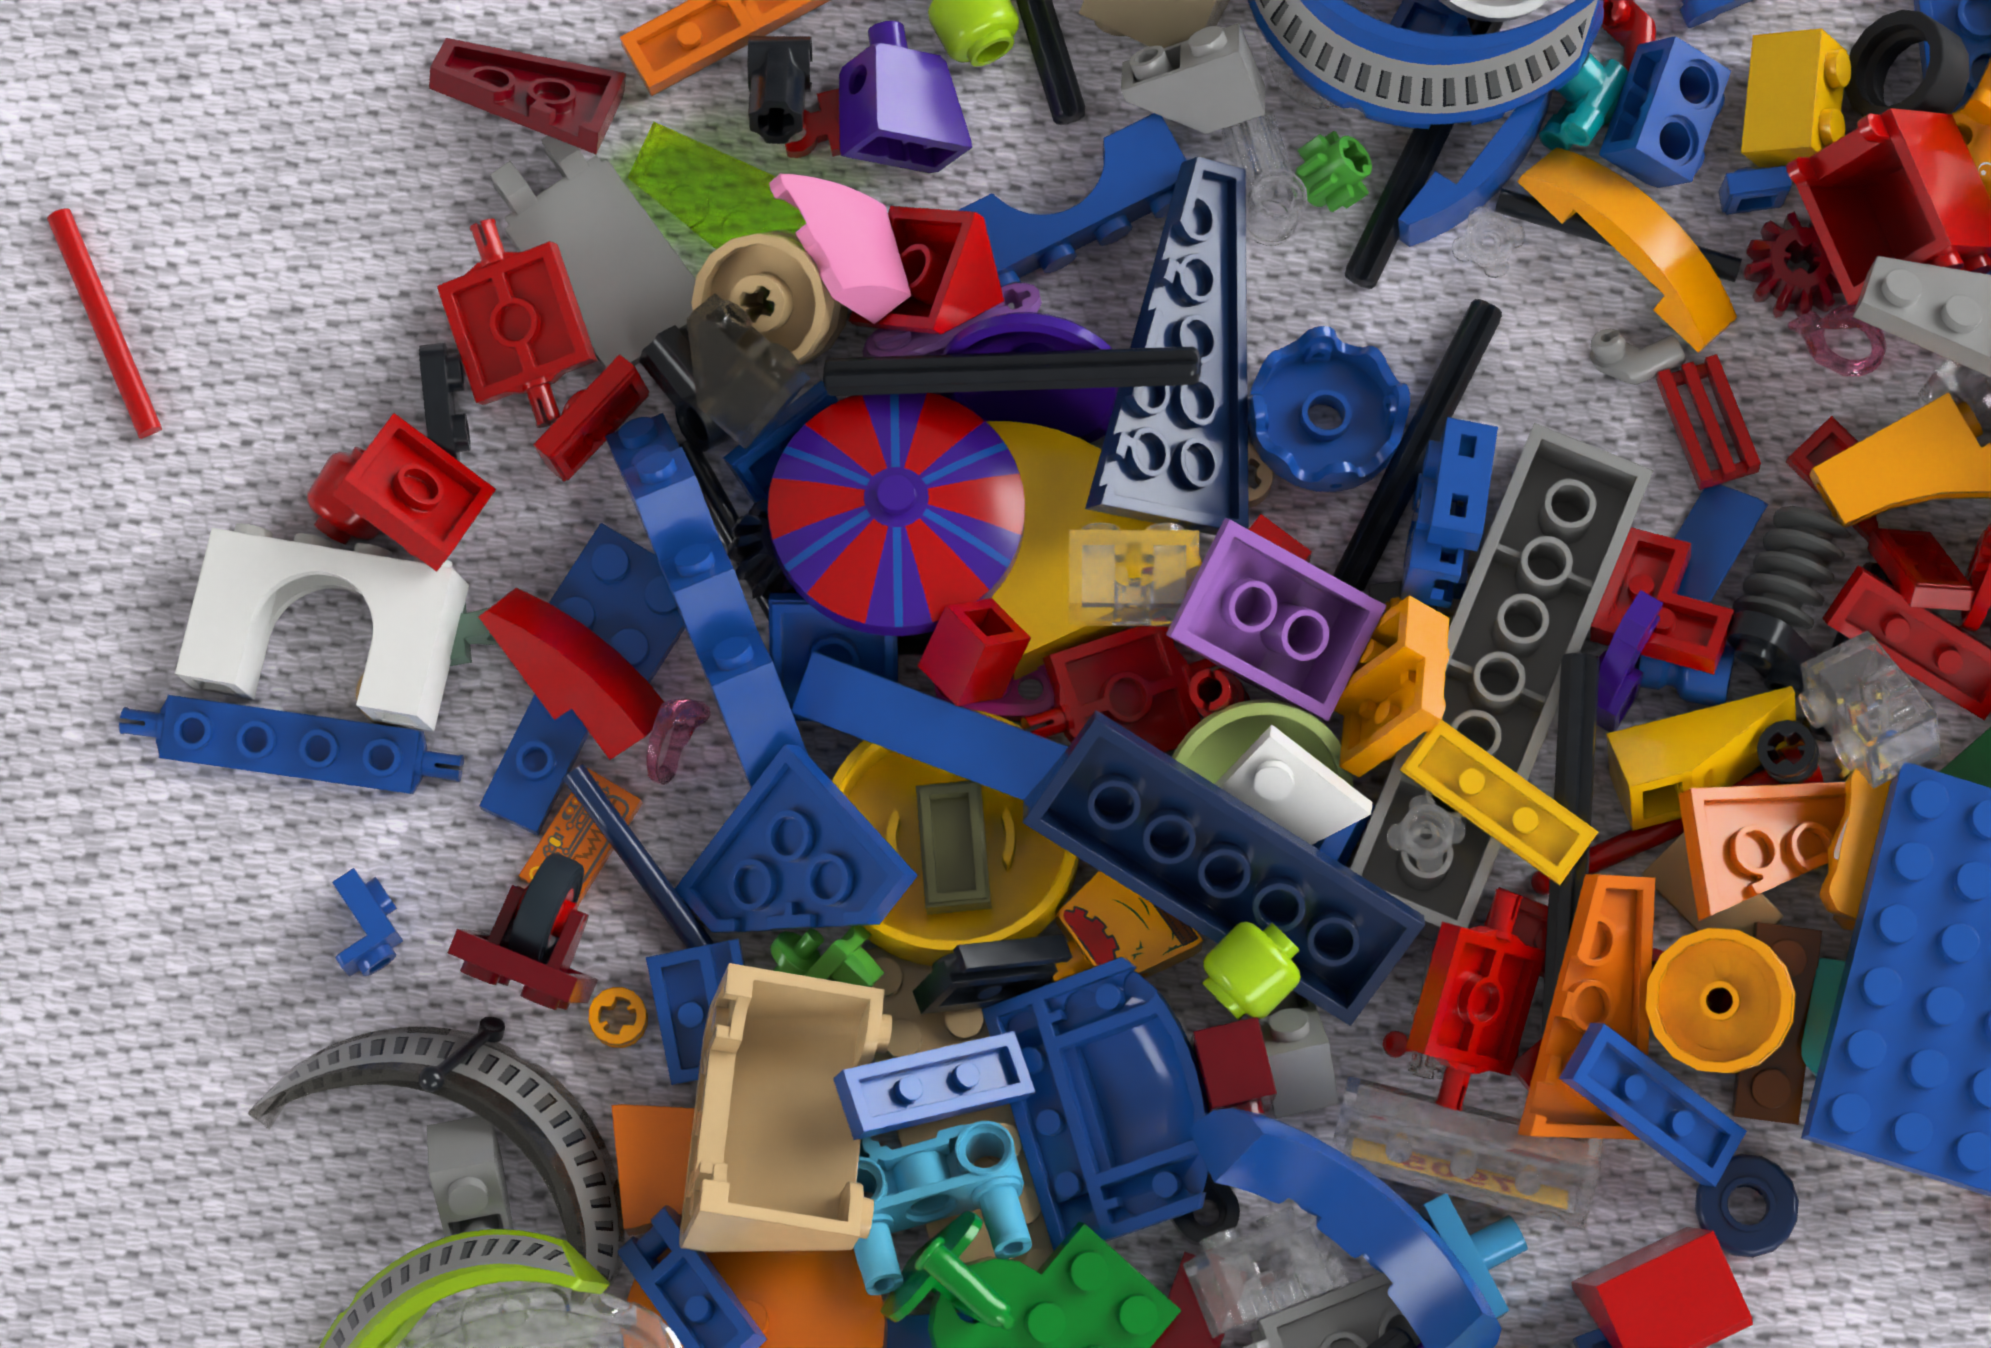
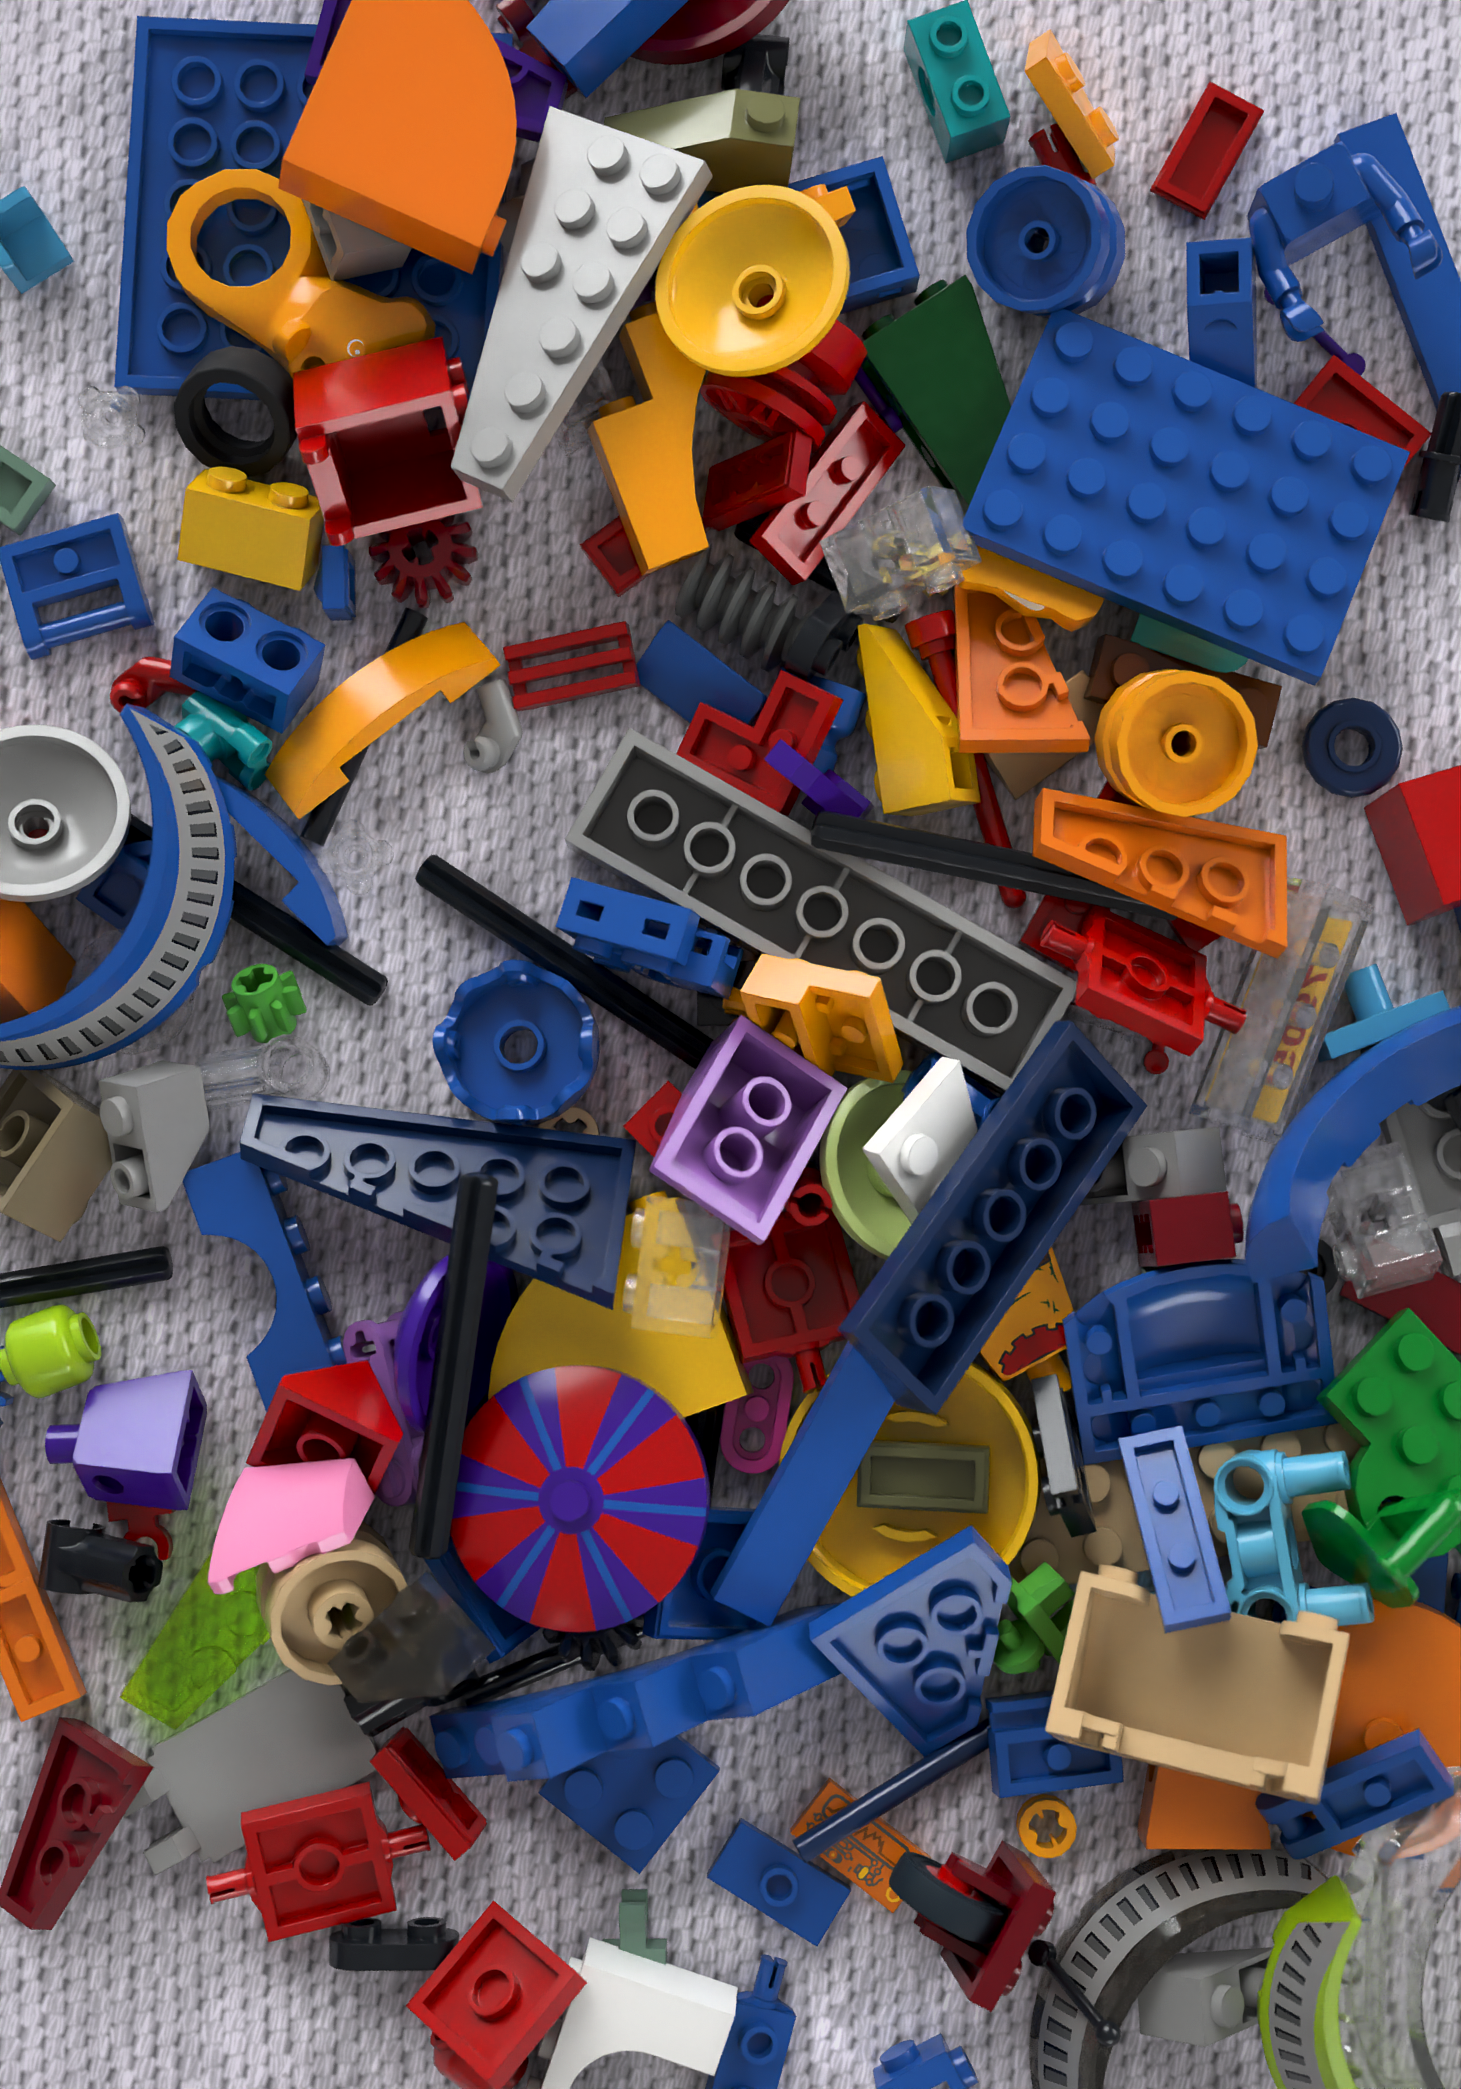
camera: 85 degrees left, 10 degrees up
red slope [478,587,673,760] -> none
clear pink piece [646,698,711,785] -> none
red brick [918,598,1031,706] -> none
lime head [1202,922,1301,1020] -> none
clear plate [1387,795,1465,873] -> none
yellow tile [1400,720,1598,886] -> none
blue plate [1559,1023,1747,1187] -> none
black bush [1757,720,1820,784] -> none
clear pink piece [1788,304,1887,377] -> none

